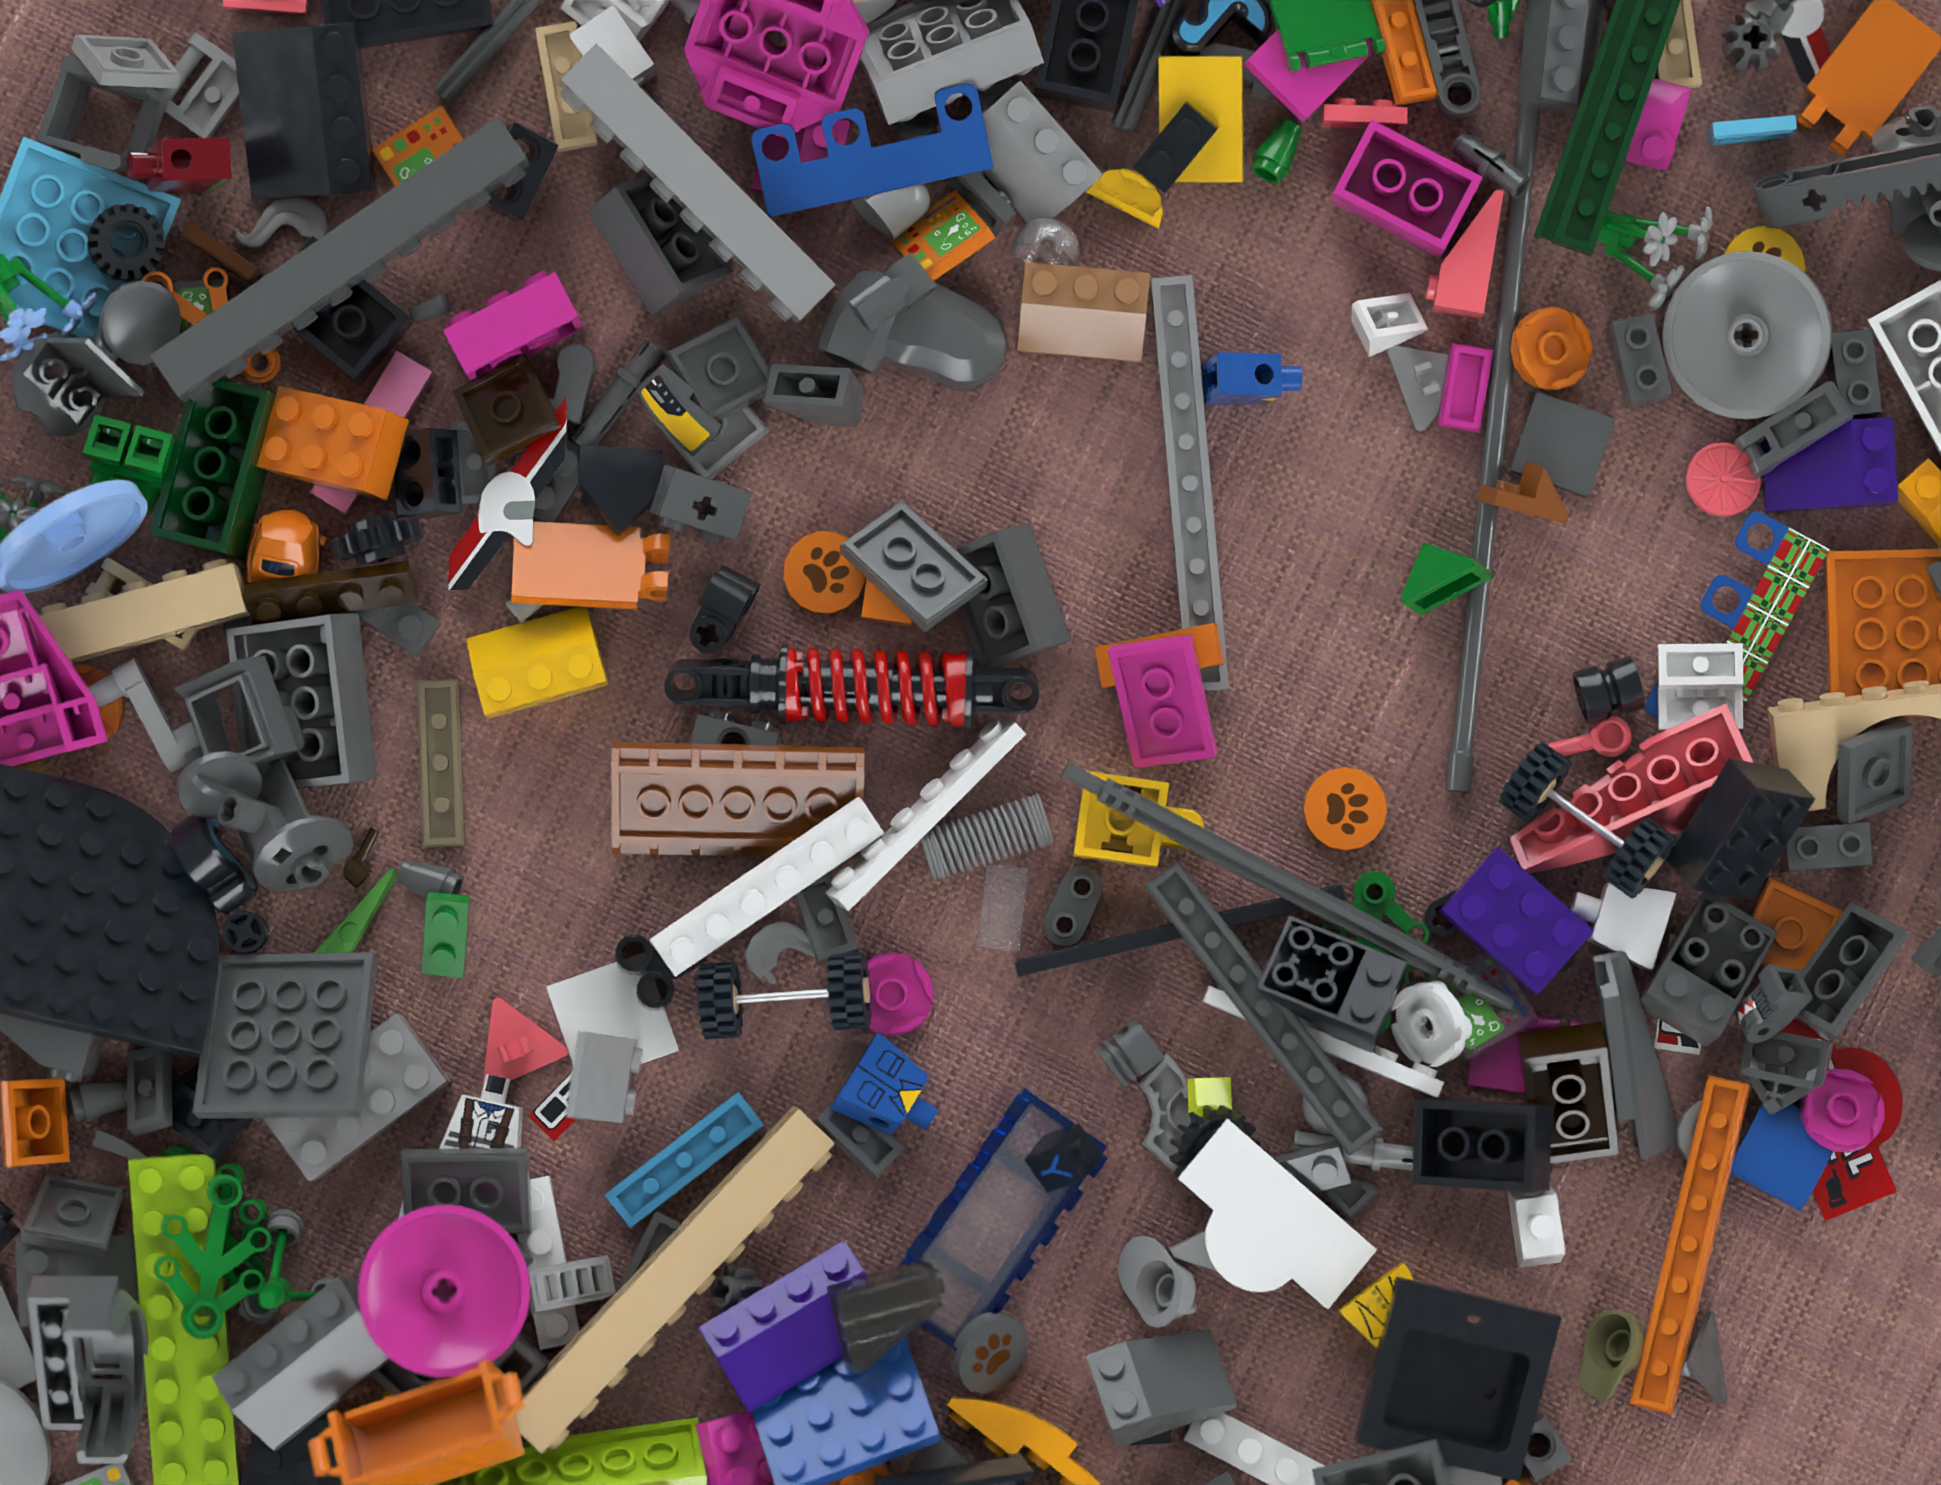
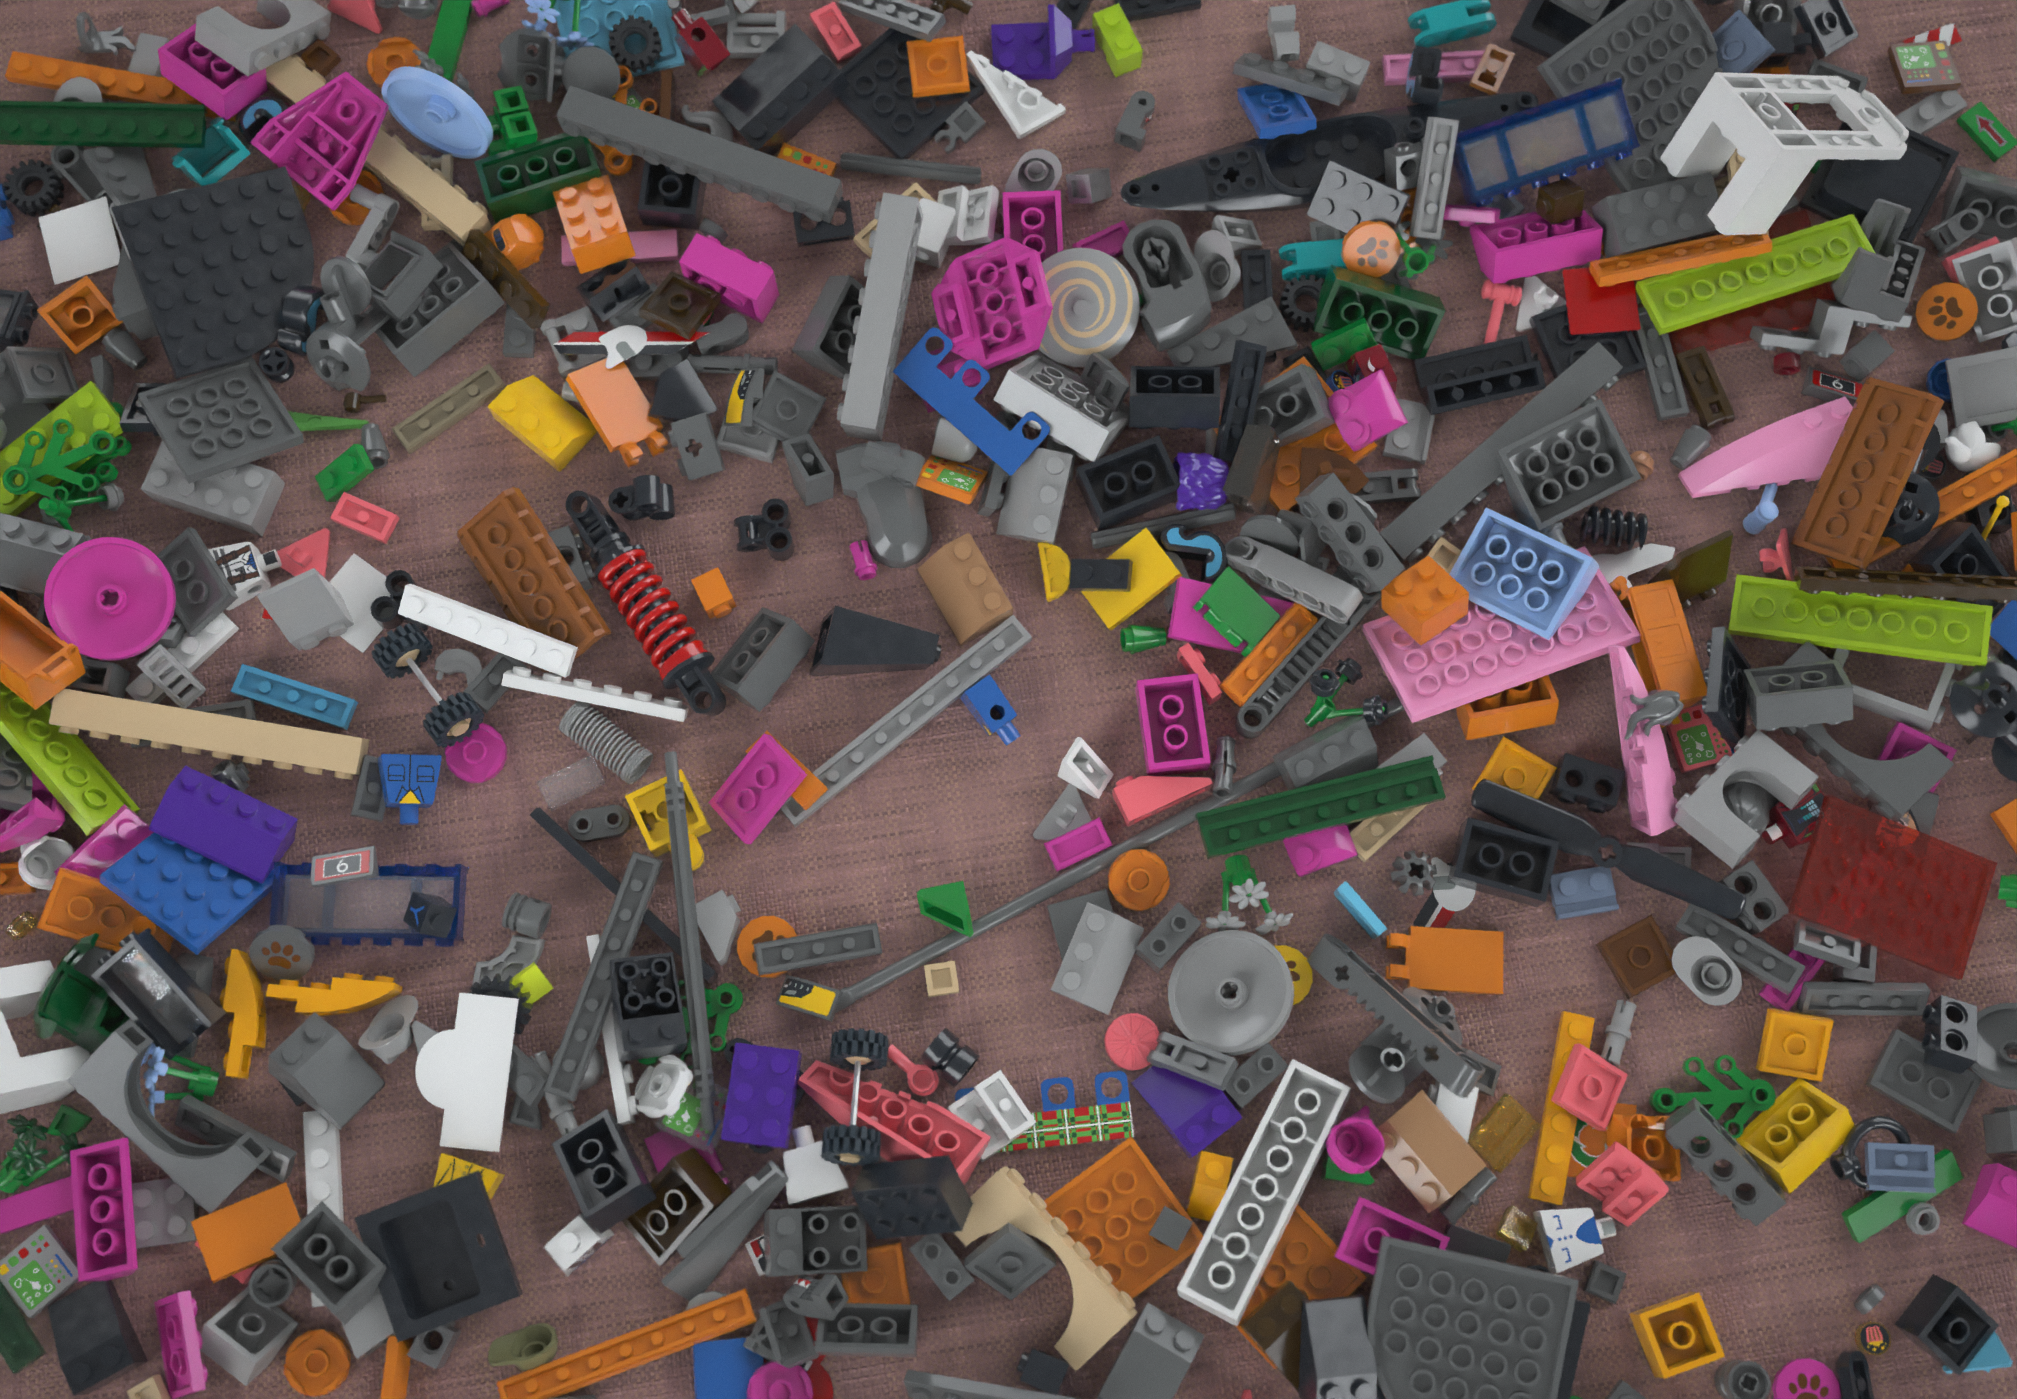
camera: 55 degrees right, 10 degrees down
dark grey plate [127,1047,172,1136] -> none
black gear [330,513,423,566] -> none
orange tile [783,531,866,615] -> none
clear smoke slope [826,1260,945,1374] -> none
tile [840,501,988,632] -> none
clear hair [1012,217,1080,266] -> none
dark orange slope [1476,461,1569,524] -> none
none -> light orange slope [266,973,403,1016]
none -> slope [311,846,379,888]
none -> coral plate [330,492,400,544]
none -> light grey plate [540,306,607,378]
none -> light grey slope [696,889,741,966]
none -> black piece [734,498,795,561]
none -> dark grey tile [753,923,882,976]
none -> slope [776,974,842,1022]
none -> black slope [809,605,941,676]
none -> dark pink pin [849,540,878,580]
none -> tan plate [924,961,960,998]
none -> light grey slope [1051,902,1144,1015]

